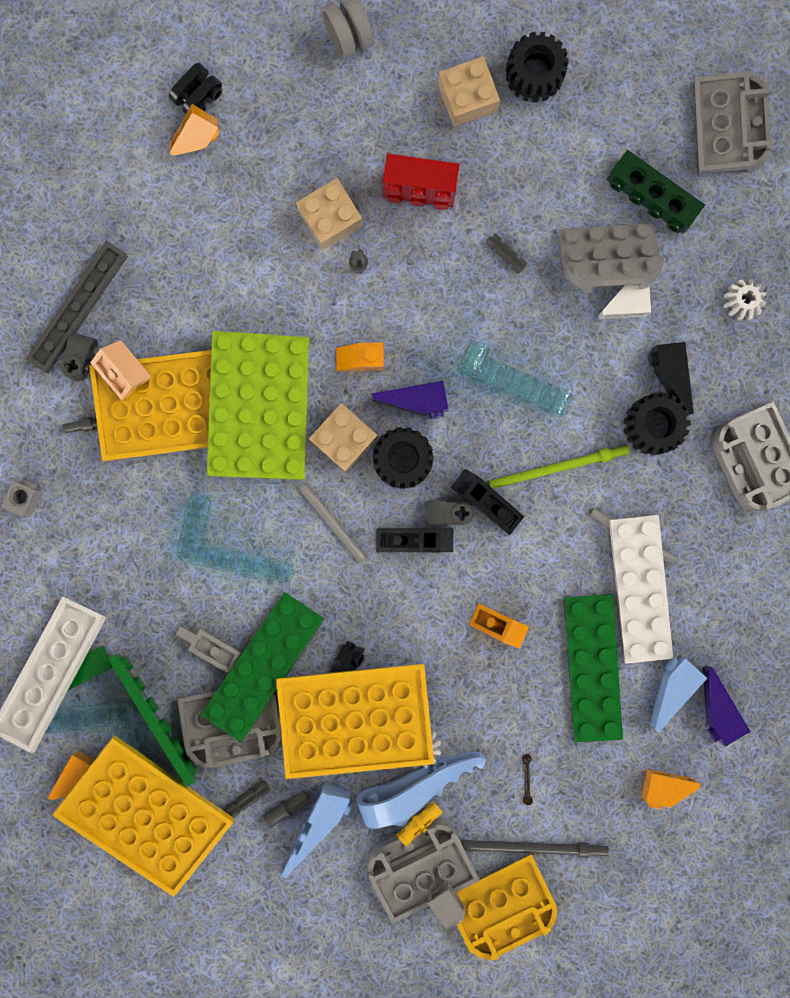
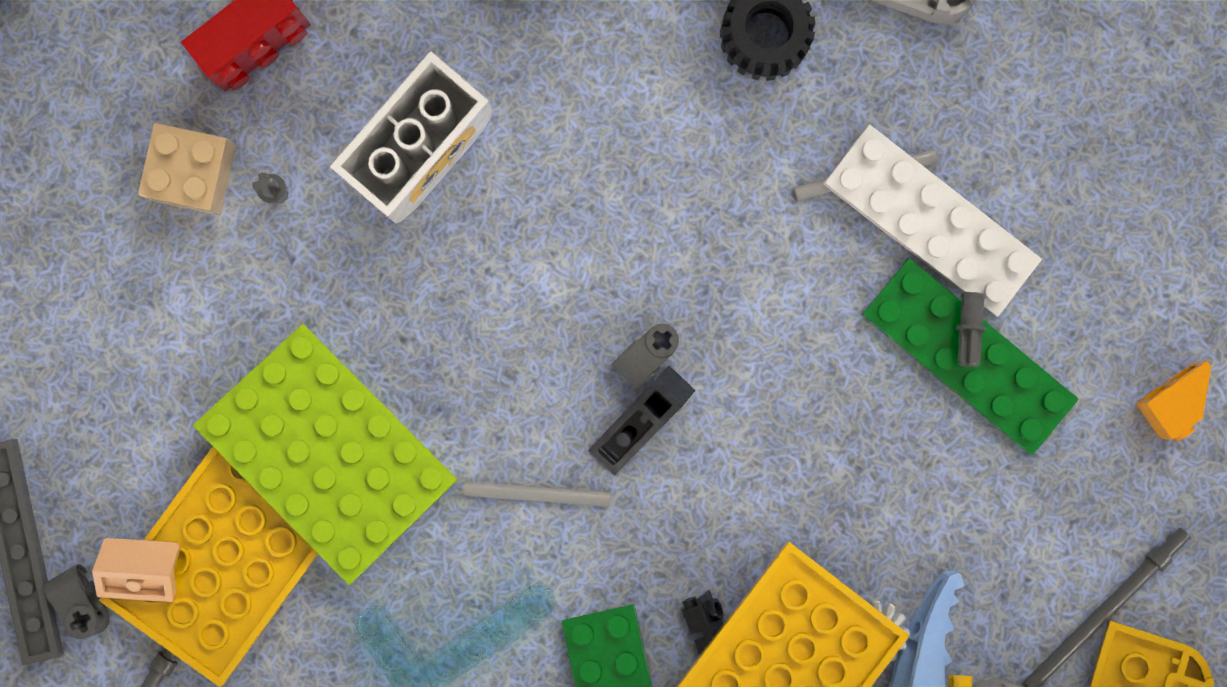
camera: 45 degrees left, 0 degrees up
tan brick [309,403,378,473] -> none
light orange slope [336,342,384,372] -> none
dark purple slope [372,381,448,419] -> none
black tyre [373,427,434,489] -> none
black slope [450,469,525,535] -> none
clear light blue beam [457,340,574,418] -> none
light orange slope [469,603,529,649] -> none
dark grey axle [487,233,527,273] -> none
lime bar [488,445,630,489] -> none
dark brown hinge [522,754,533,805] -> none
light blue slope [649,656,707,733] -> none
dark purple slope [702,665,751,747] -> none
none -> white brick [330,51,493,223]
none -> dark grey axle [956,292,986,367]

